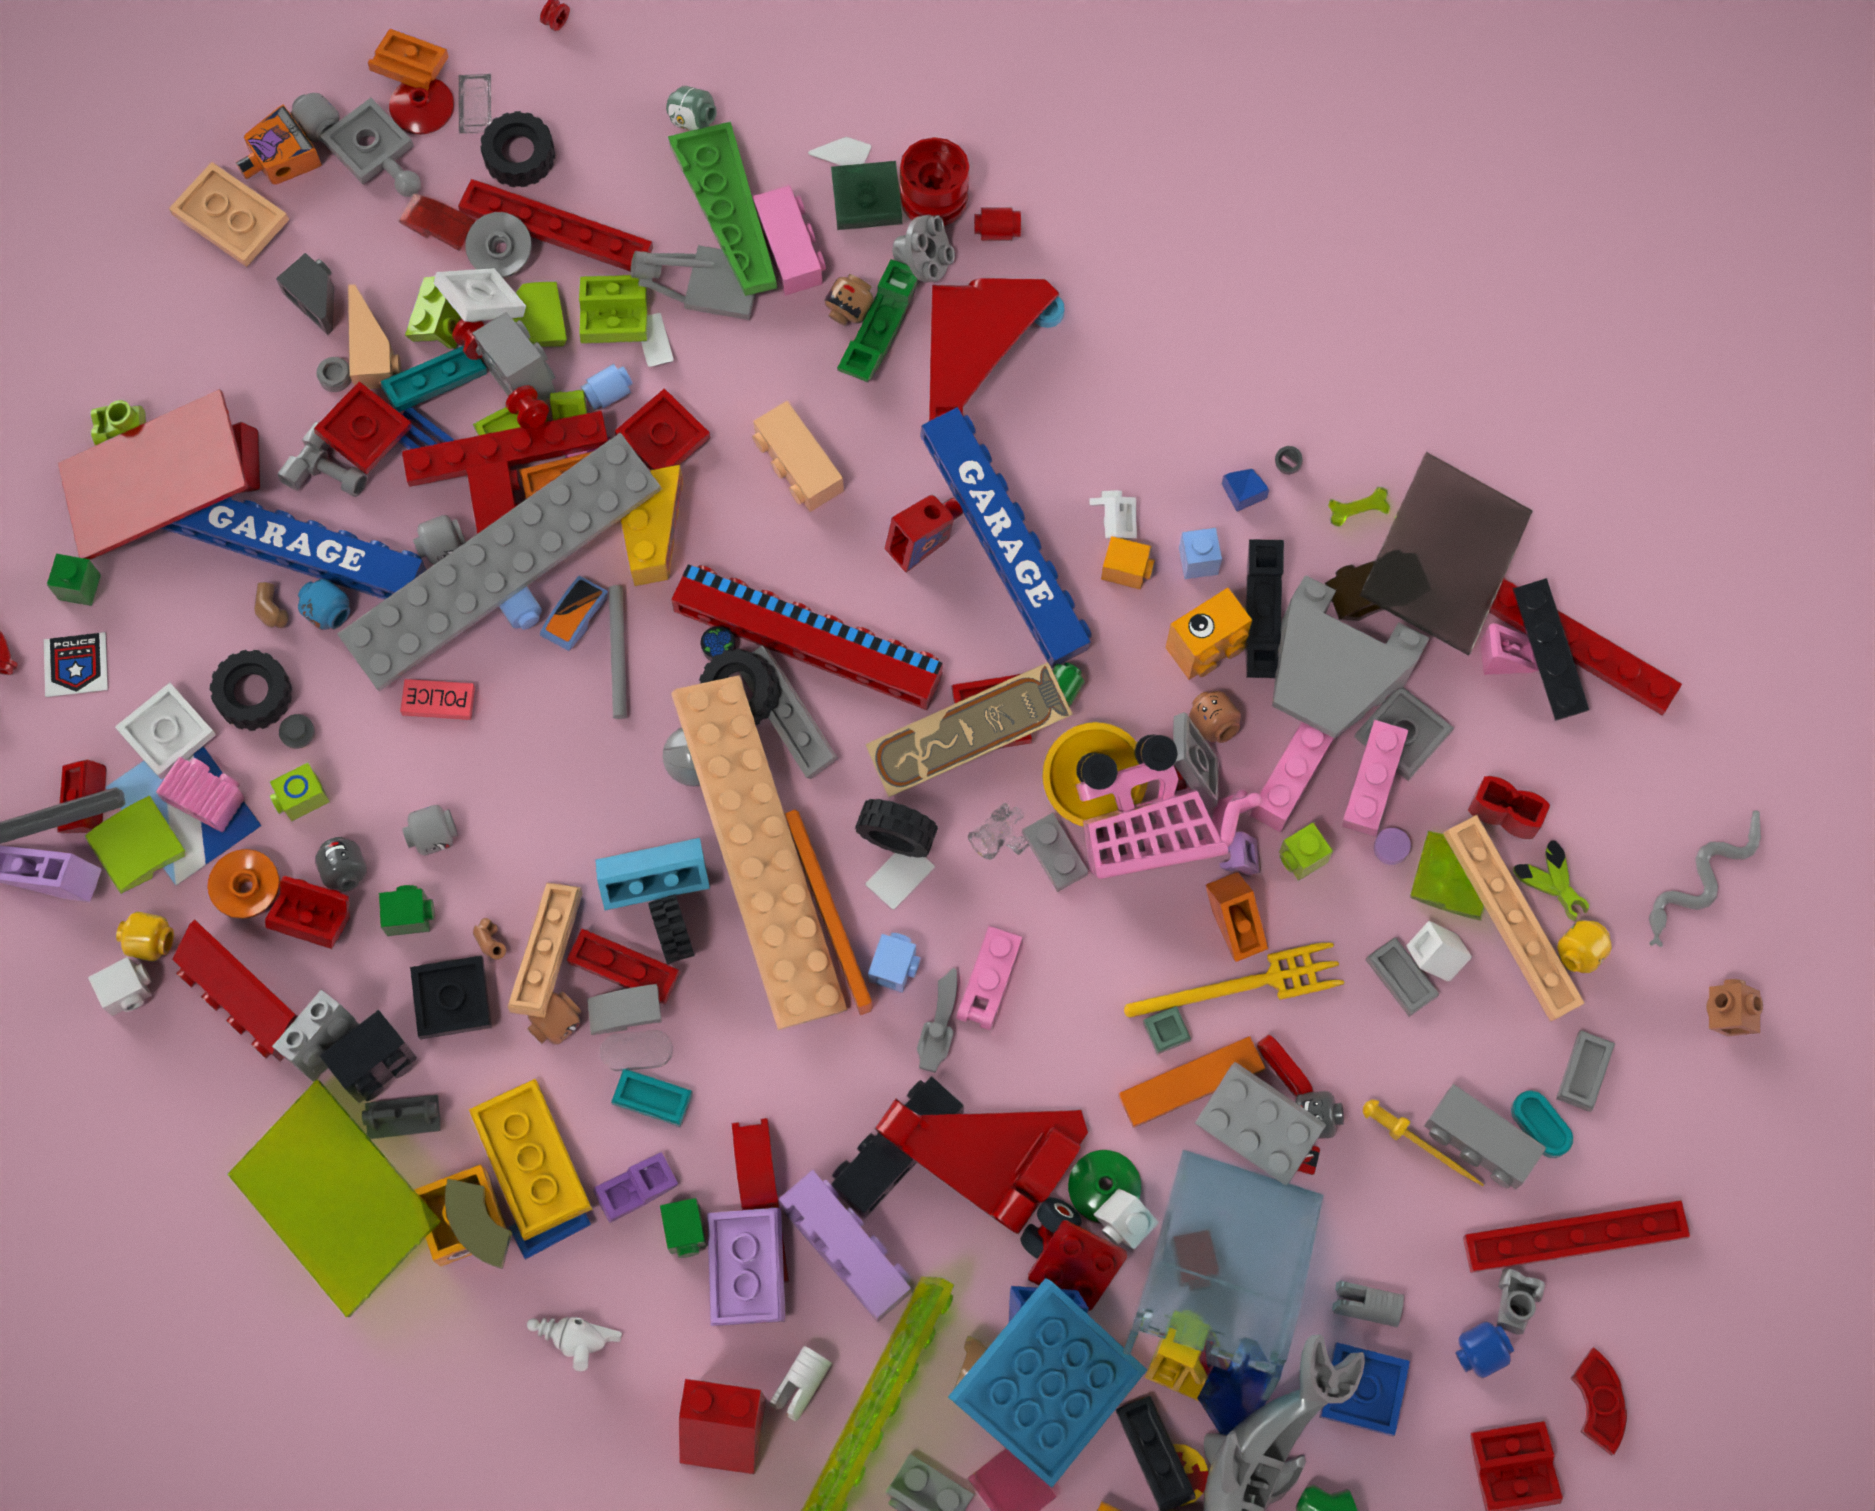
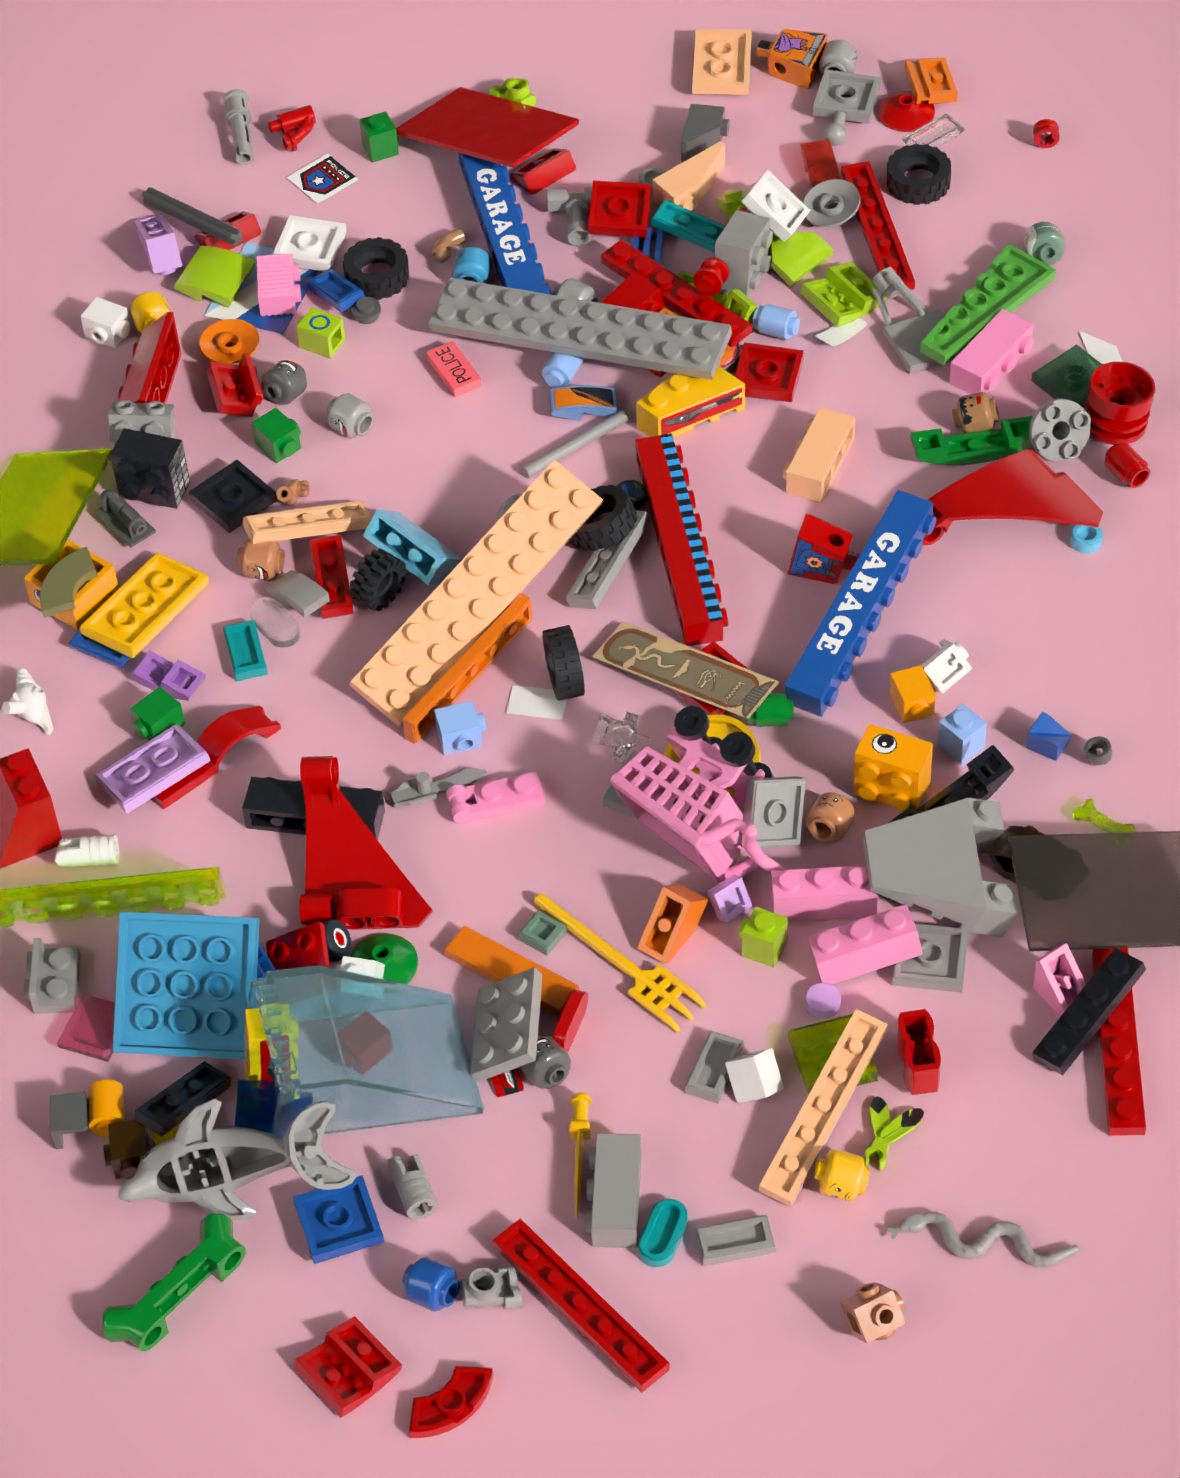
camera: 60 degrees right, 20 degrees down
lavender wedge [779,1170,912,1322] -> none
none -> blue tile [307,268,365,312]

